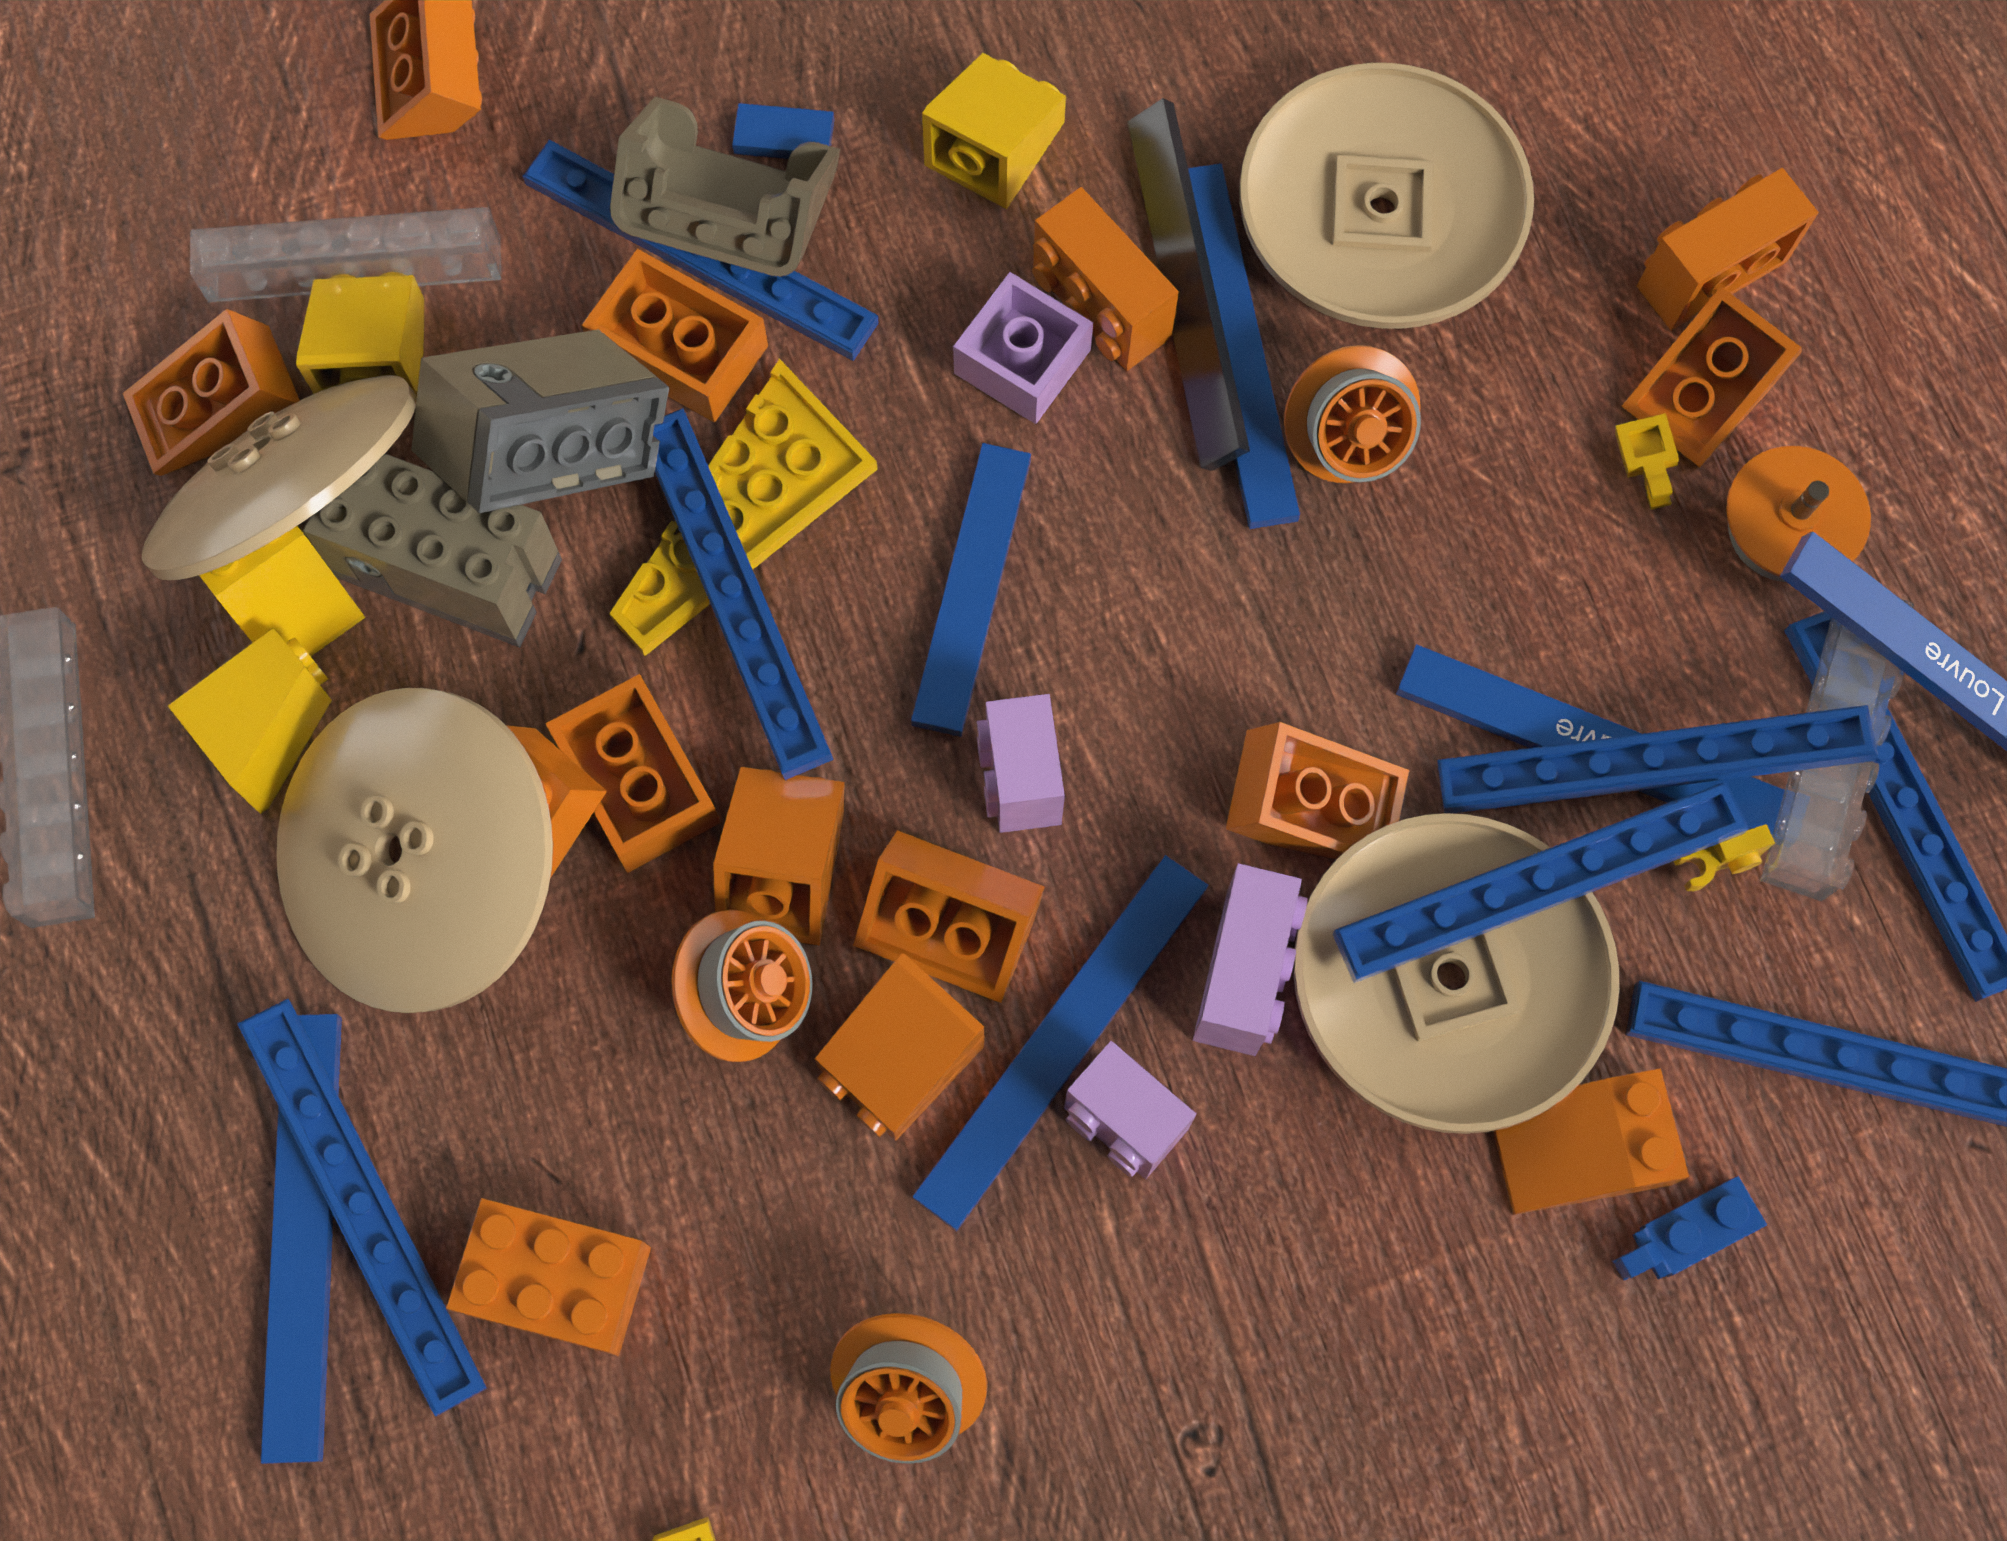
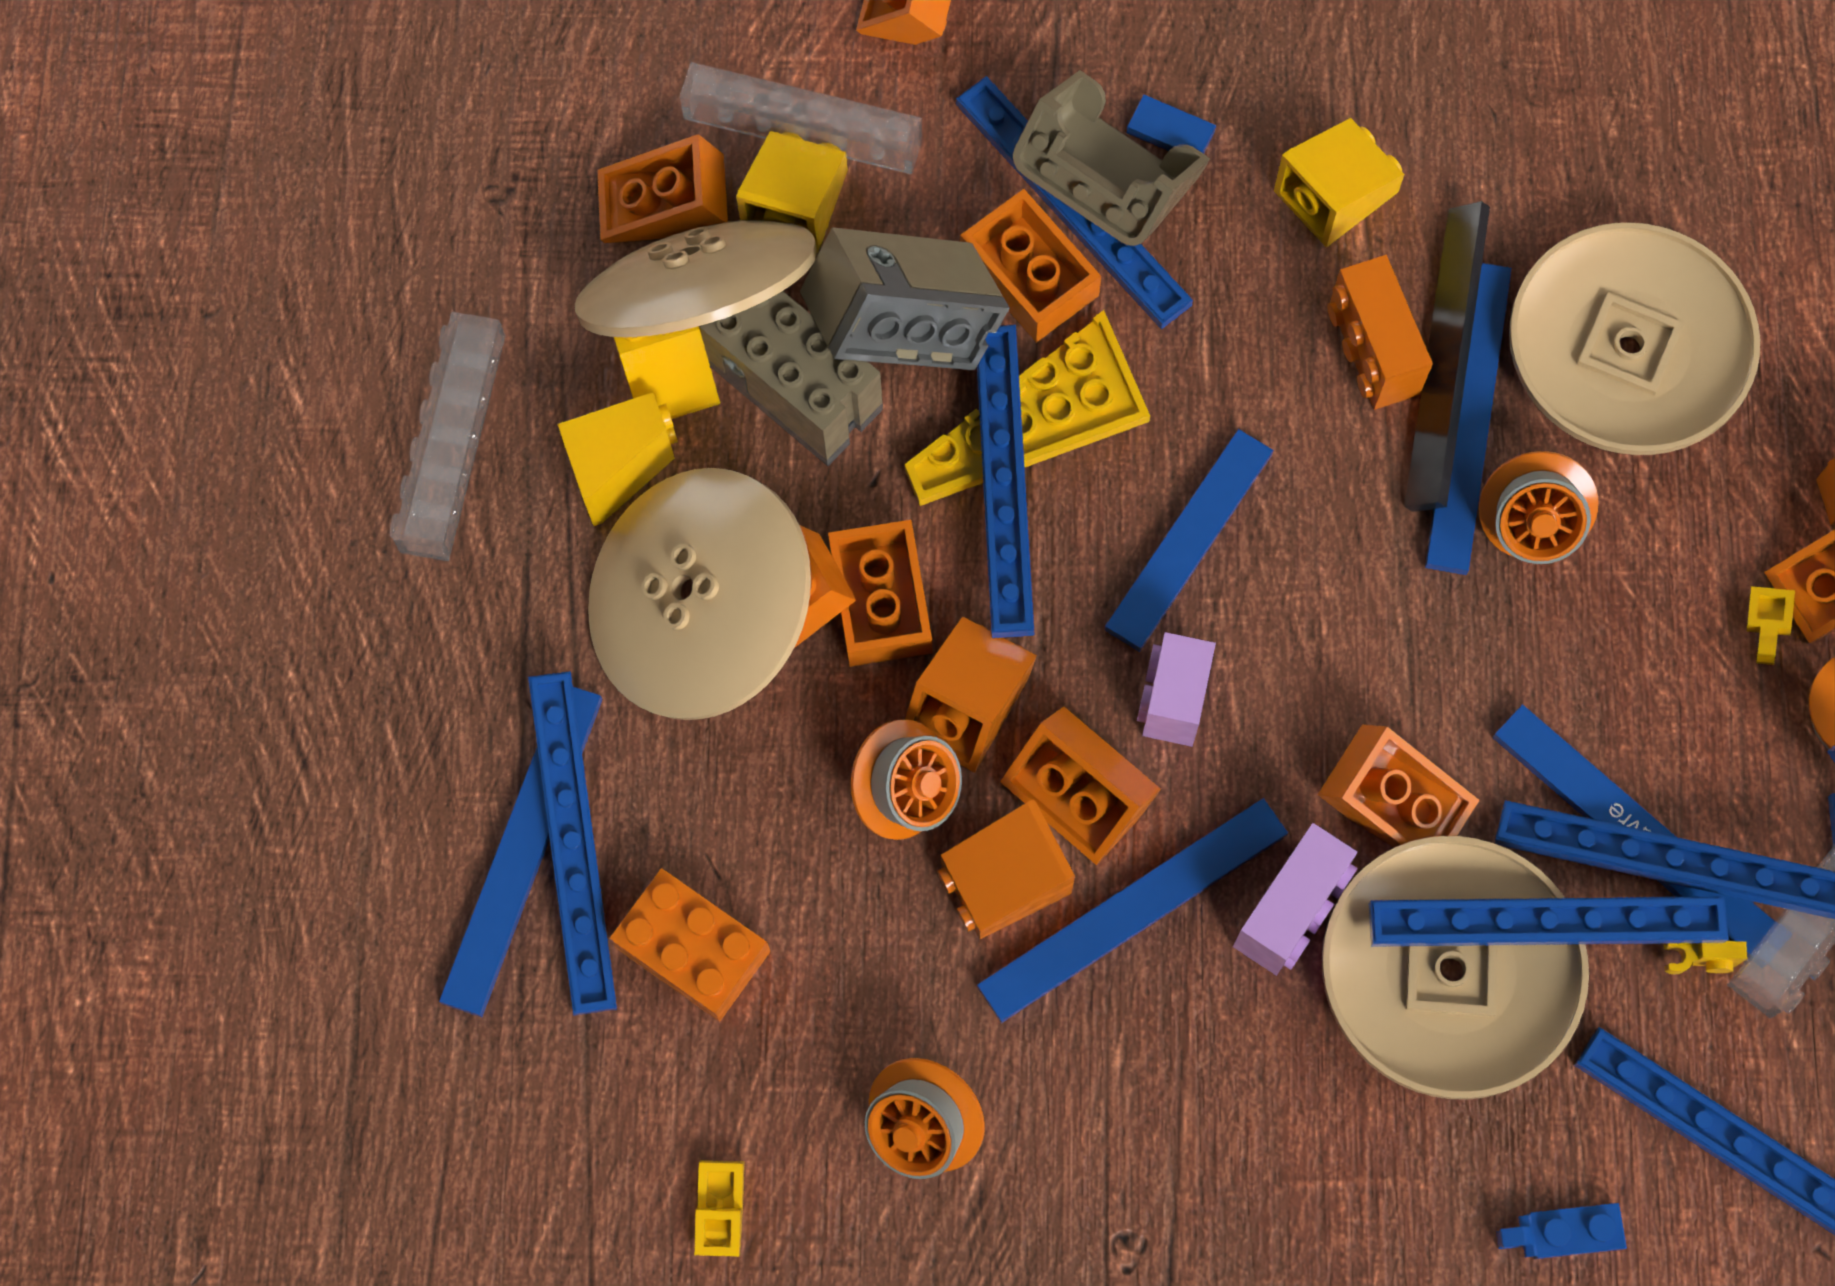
camera: 25 degrees right, 0 degrees up
lavender brick [953,272,1093,424] -> none
lavender brick [1064,1041,1196,1179] -> none
orange slope [1493,1068,1689,1215] -> none

